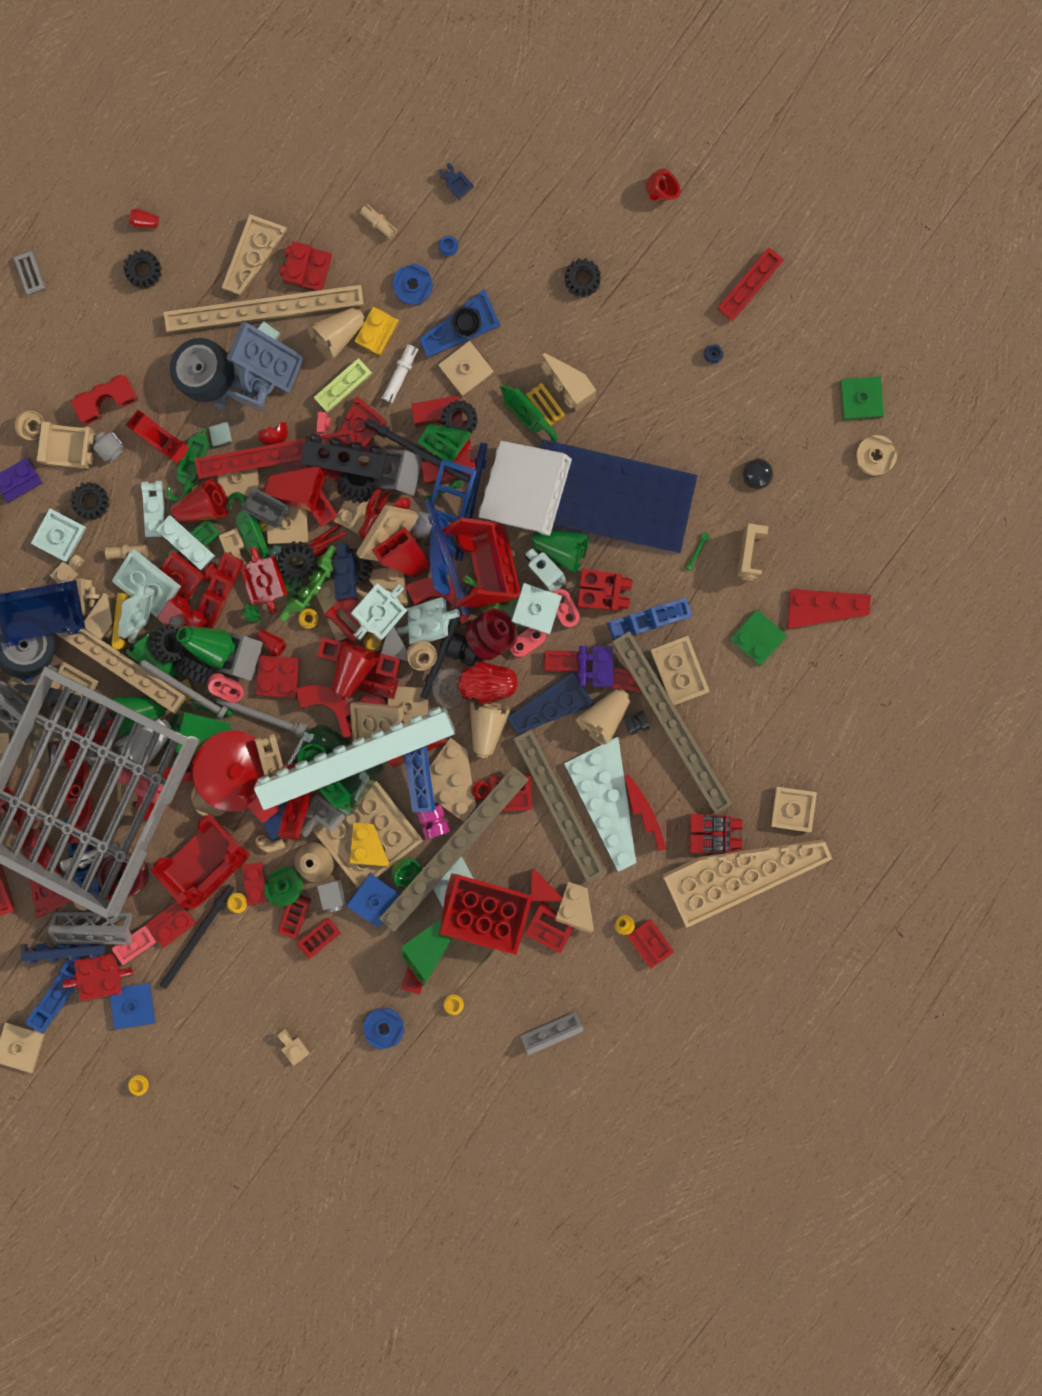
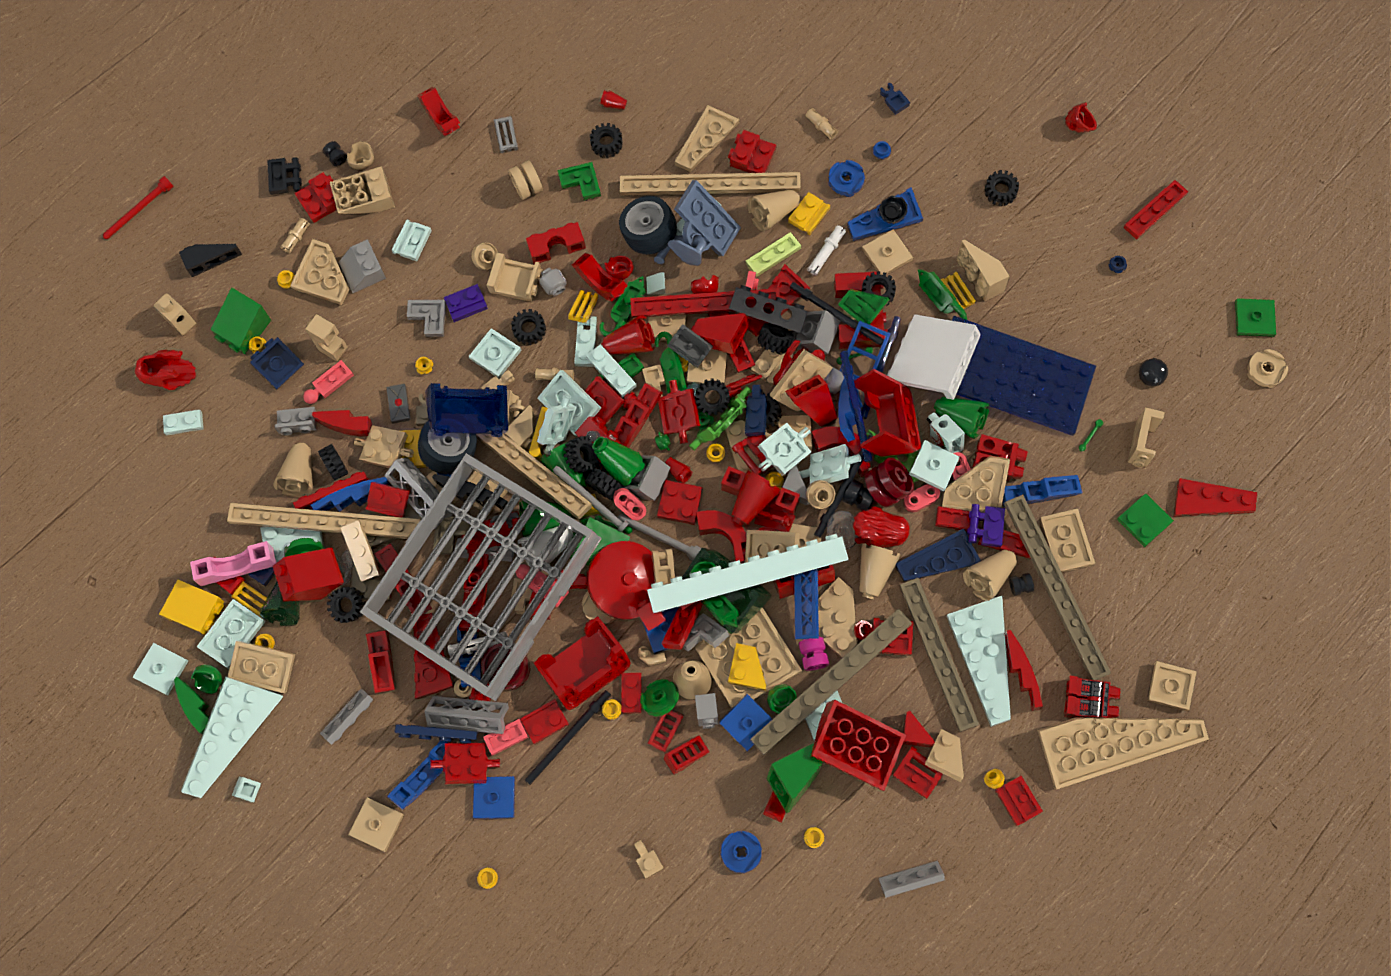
camera: 10 degrees right, 15 degrees down
none -> tan wheel [508,160,543,200]
none -> green plate [557,162,601,200]
none -> yellow tile [568,290,598,323]
none -> red hair [604,255,634,280]
none -> tan plate [942,456,1010,513]

